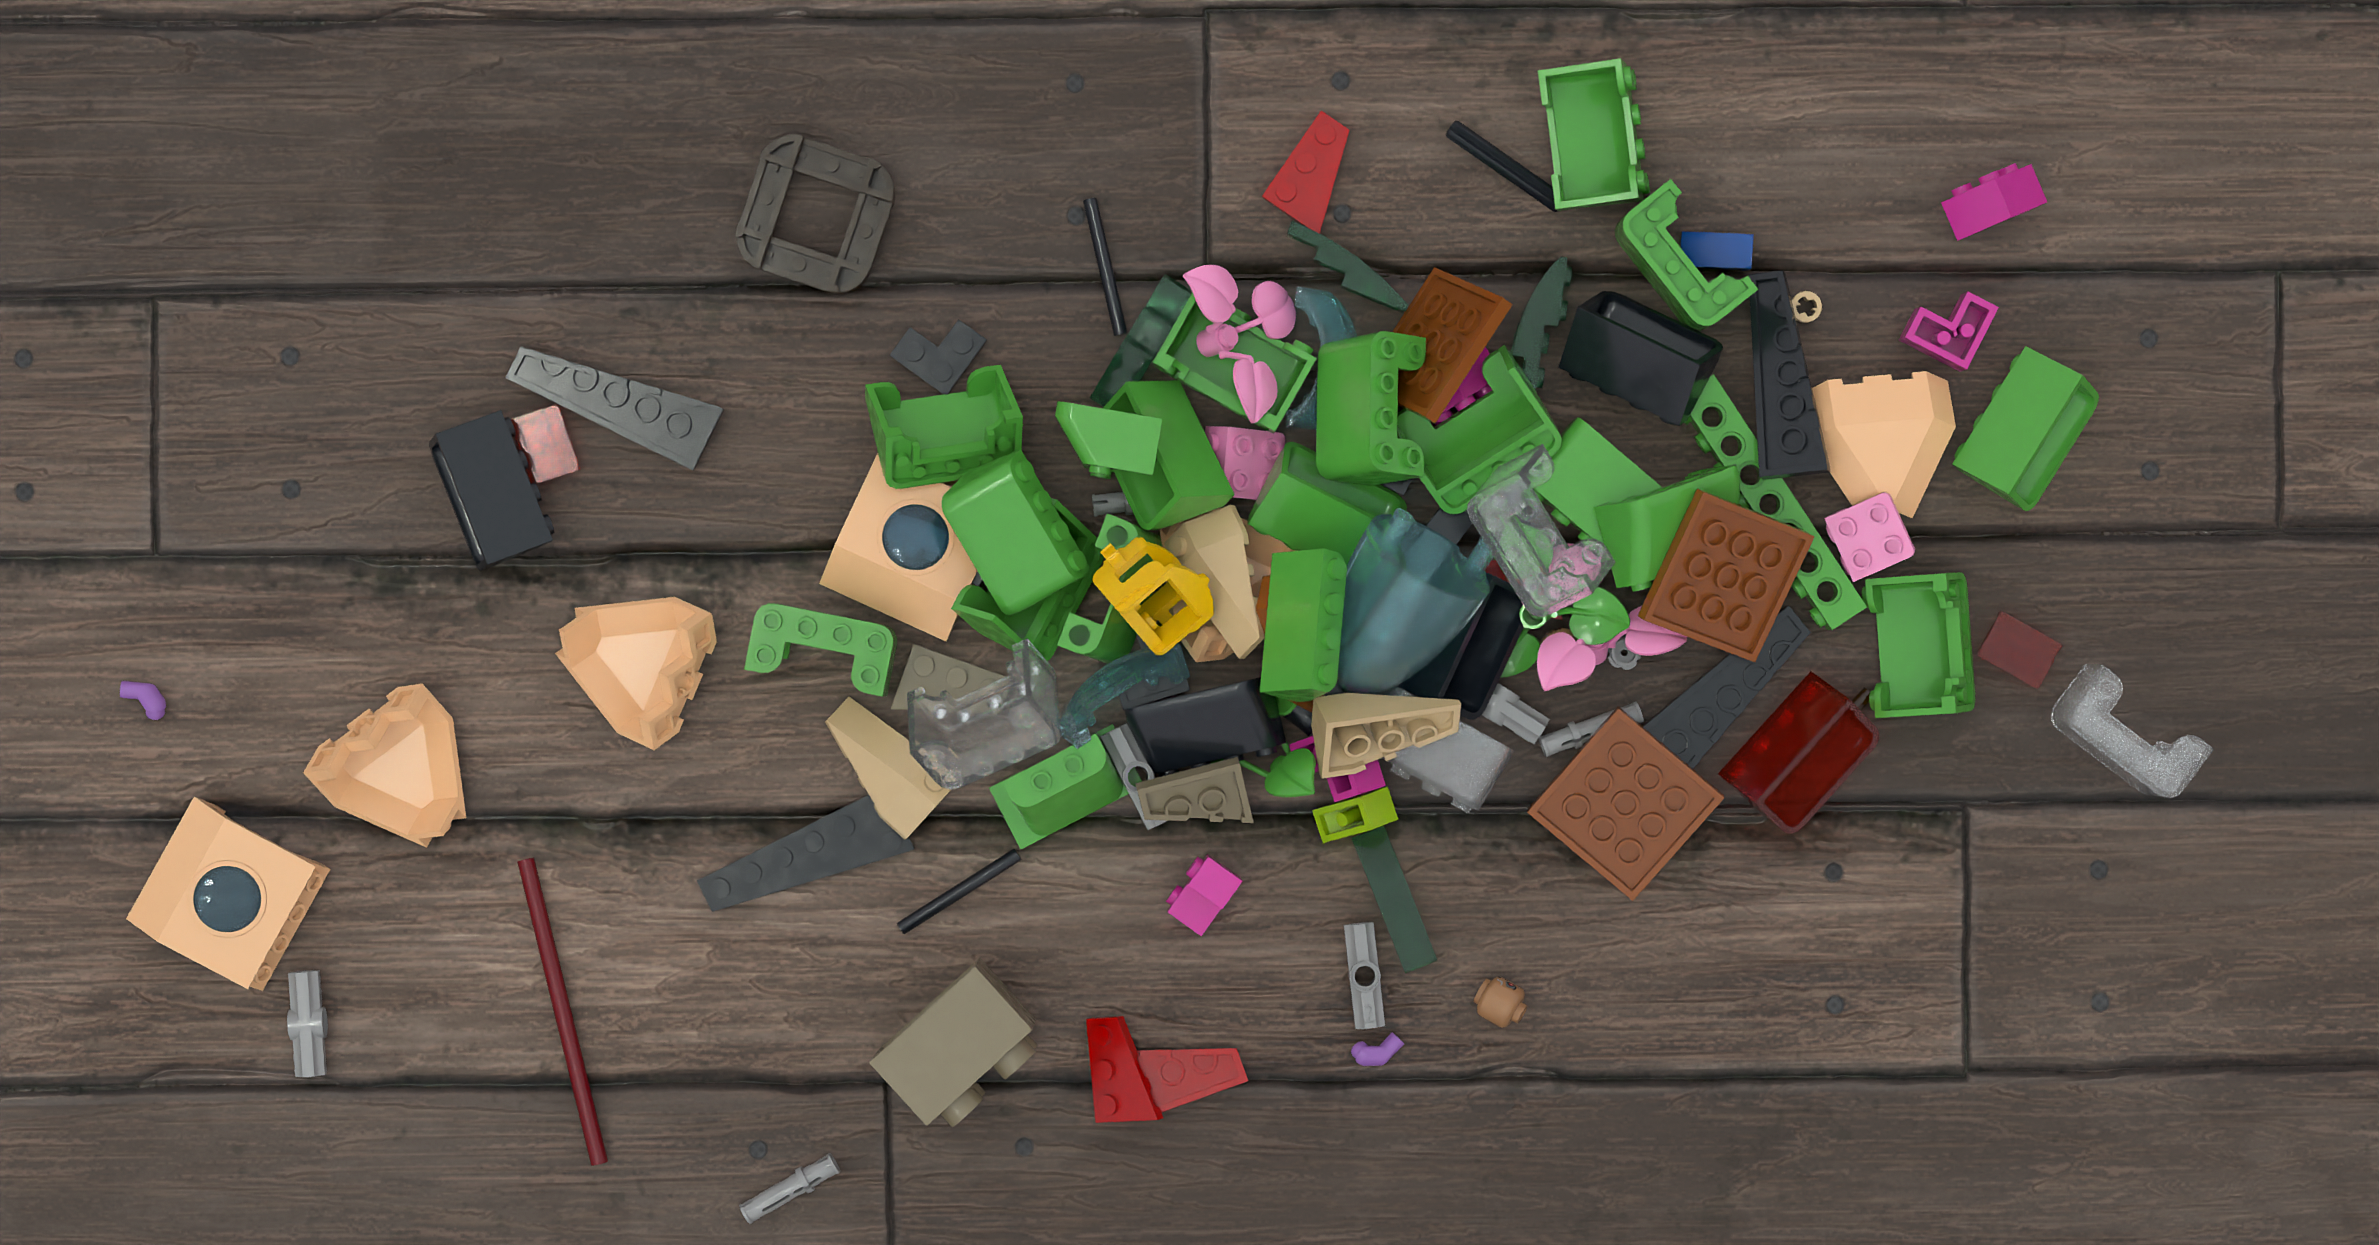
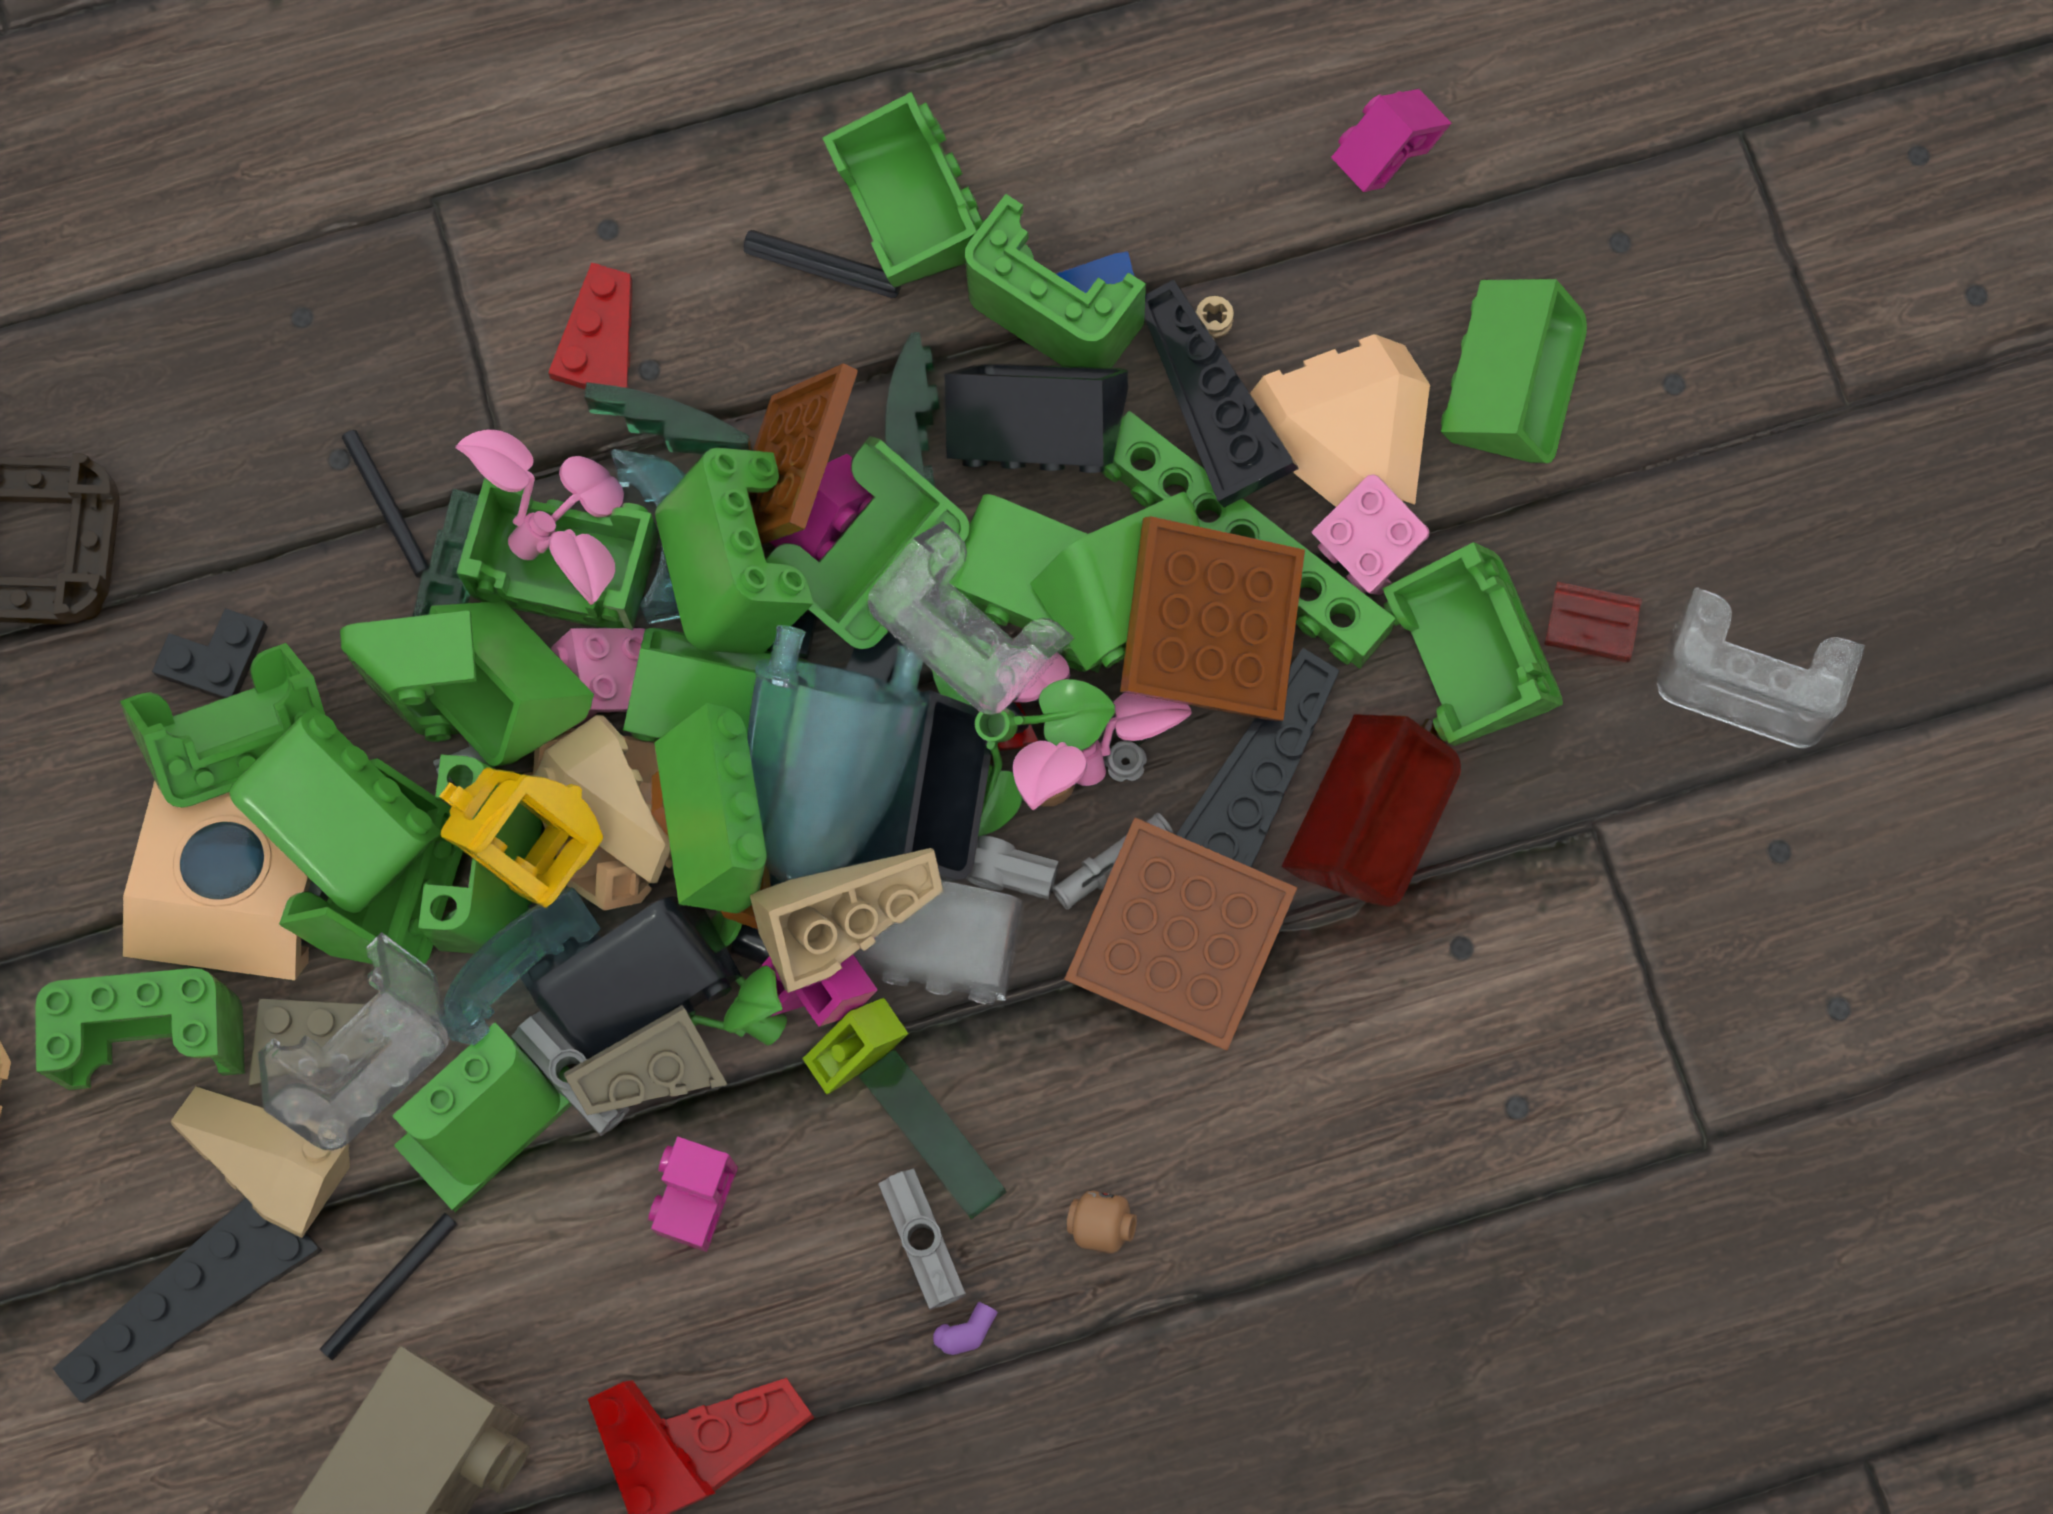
camera: 10 degrees left, 15 degrees down
dark pink brick [1899,291,1999,372] -> none

